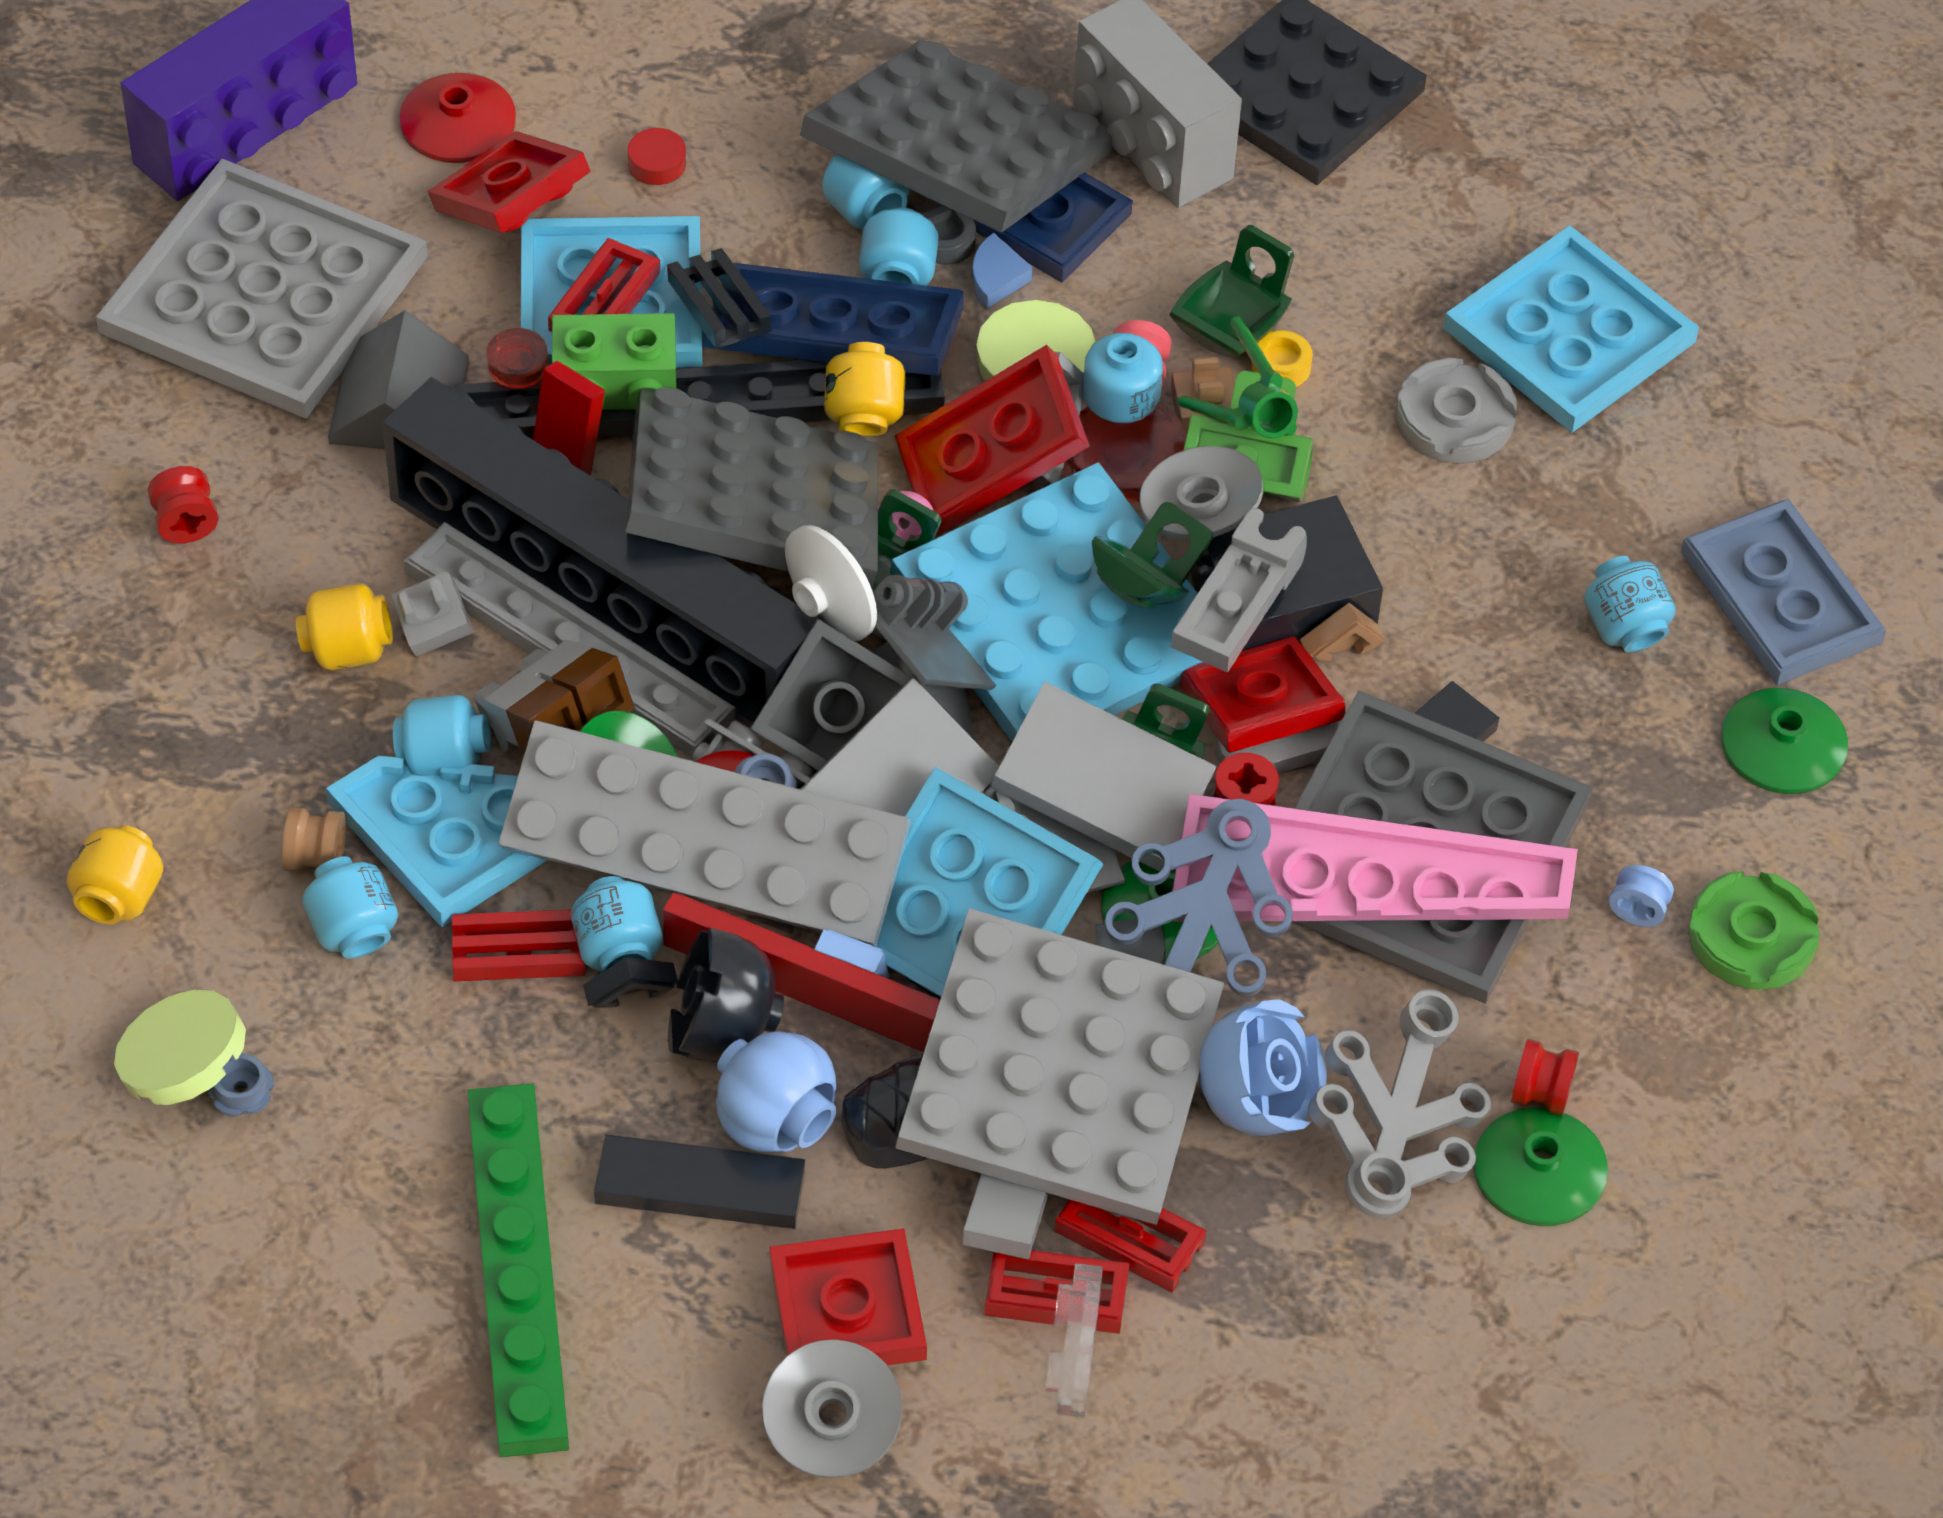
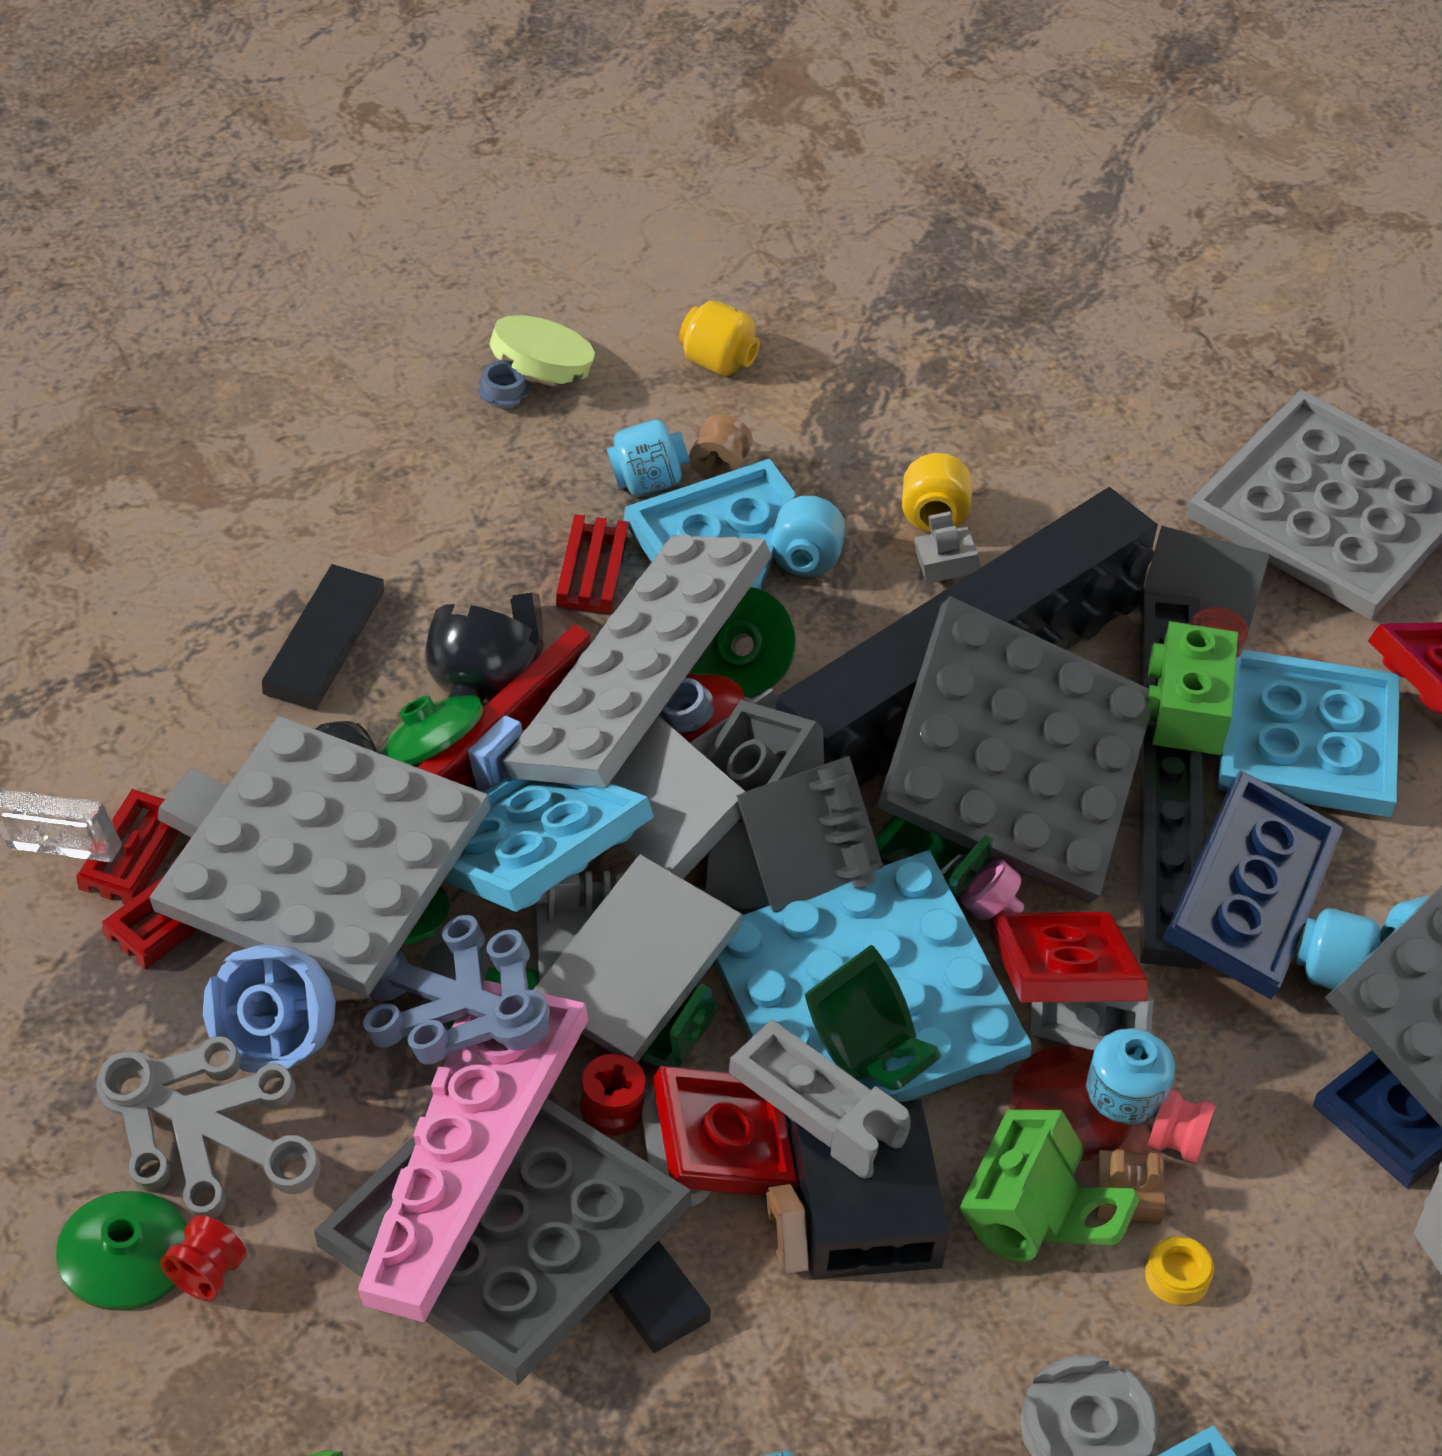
camera: 100 degrees right, 5 degrees down
red wheel [147,466,219,544] -> none
green plate [467,1083,569,1457] -> none
reddish brown hips [474,639,635,752] -> none
red tile [533,360,605,476] -> none
red tile [548,238,661,332] -> none
medium azure head [571,876,663,972] -> none
black tile [667,248,771,348] -> none
light blue plant [716,1031,836,1153] -> none
light grey dish [762,1340,902,1478] -> none
red plate [769,1228,927,1365] -> none
white dish [785,525,877,641] -> none
yellow head [824,342,905,437] -> none
medium blue tile [973,233,1032,309] -> none
yellowish green tile [976,300,1095,381] -> none
light grey dish [1140,446,1263,540] -> none
dark green piece [1169,225,1294,357] -> none
green plant [1177,316,1298,439] -> none
light blue bush [1609,865,1674,927] -> none
none -> green dish [378,695,484,766]

